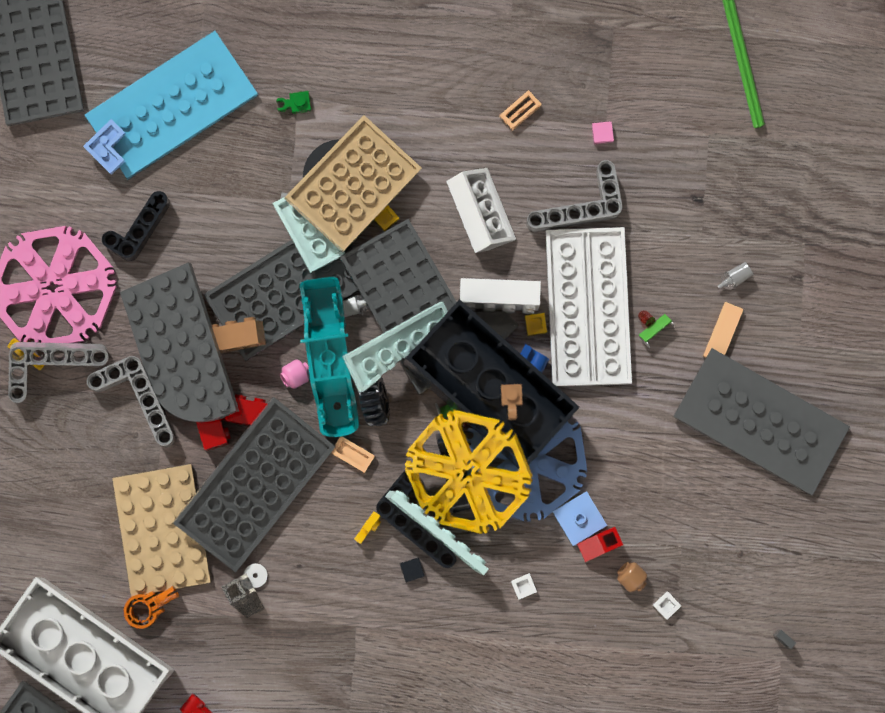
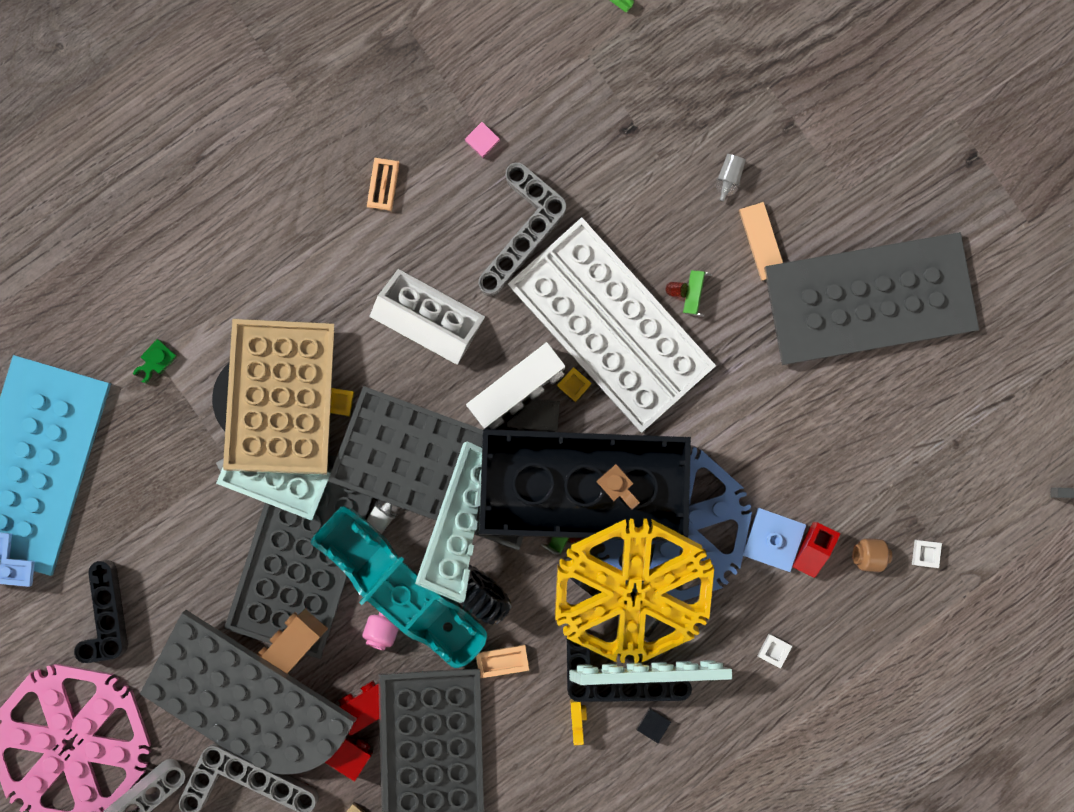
camera: 35 degrees left, 5 degrees up
blue leg [520,344,549,373] -> none

